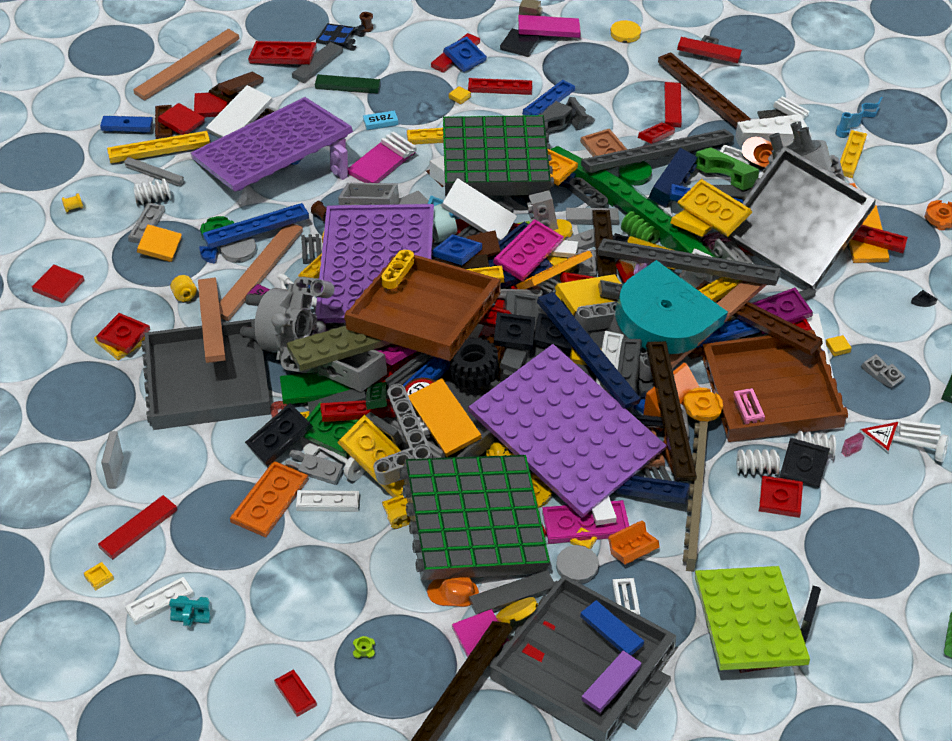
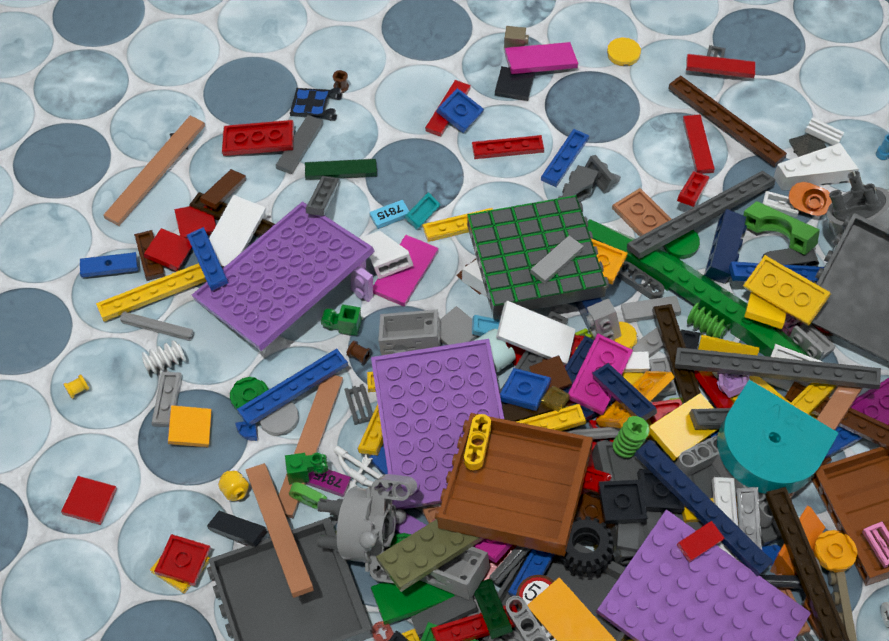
camera: 10 degrees left, 10 degrees up
white tile [381,131,417,159] -> none
yellow tile [449,86,471,104] -> none
none -> blue tile [187,227,229,291]
none -> black tile [207,511,268,547]
none -> green brick [285,453,328,485]
none -> bright green beam [289,482,327,510]
none -> dark grey tile [306,176,340,216]
none -> green brick [320,304,362,336]
none -> white slope [362,230,414,279]
none -> teal tile [404,192,441,230]
none -> light grey tile [530,236,584,284]
none -> clear yellow tile [541,386,570,412]
none -> dark blue plate [592,363,657,421]
none -> bright green piece [612,416,649,458]
none -> red tile [676,521,725,563]

